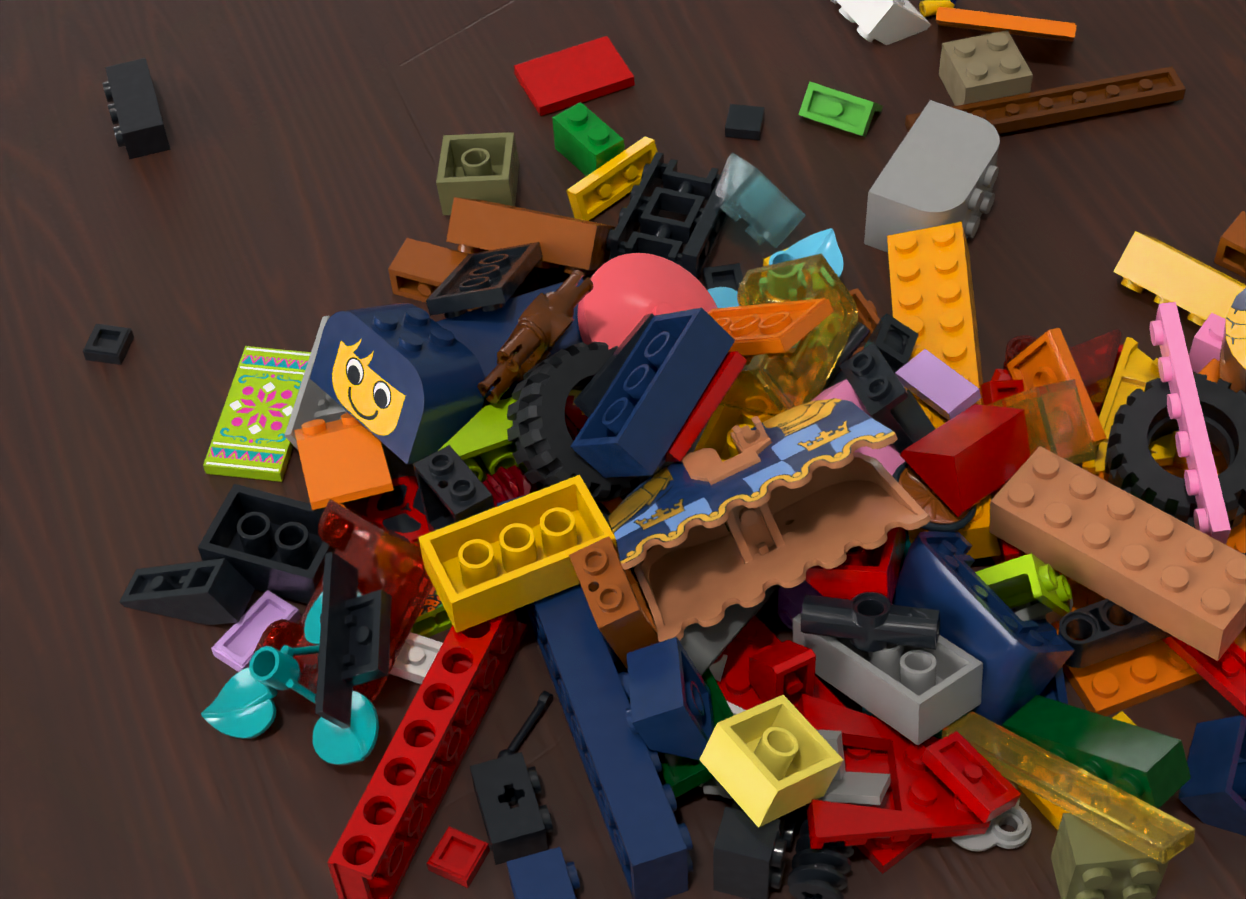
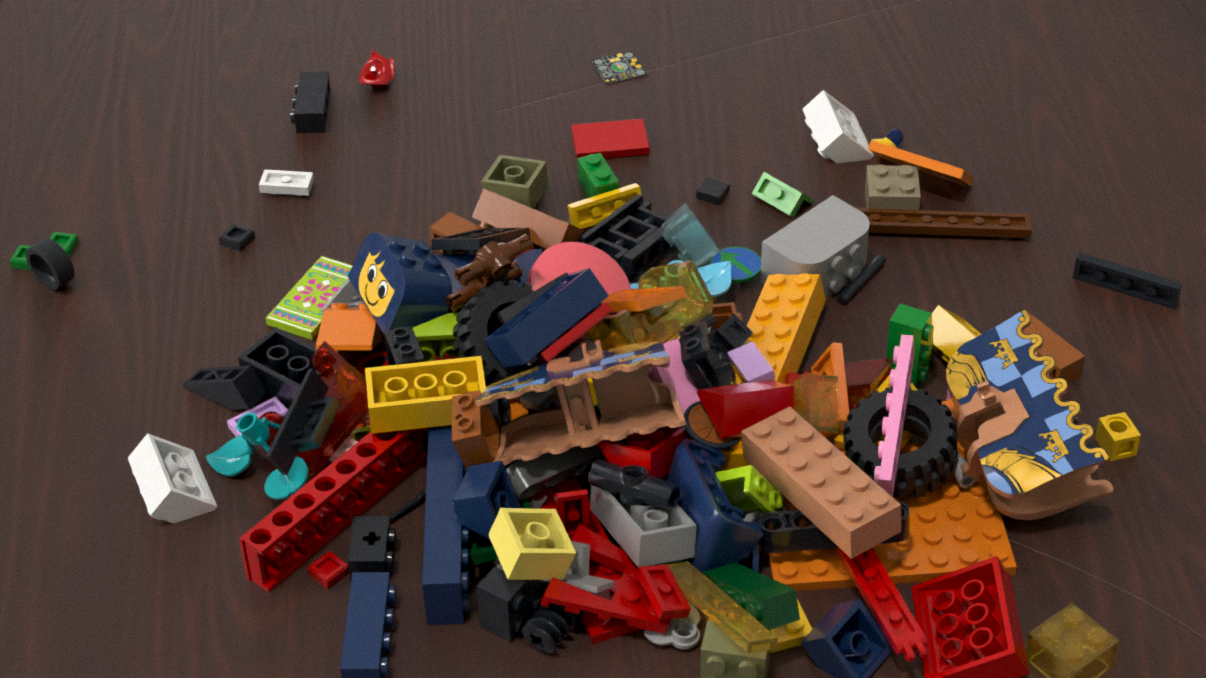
camera: 15 degrees right, 10 degrees down
none -> white slope [128,433,217,523]
none -> white plate [259,170,314,196]
none -> red hat [359,51,395,87]
none -> blue piece [710,247,761,283]
none -> black bar [837,254,886,305]
none -> green wedge [884,304,934,389]

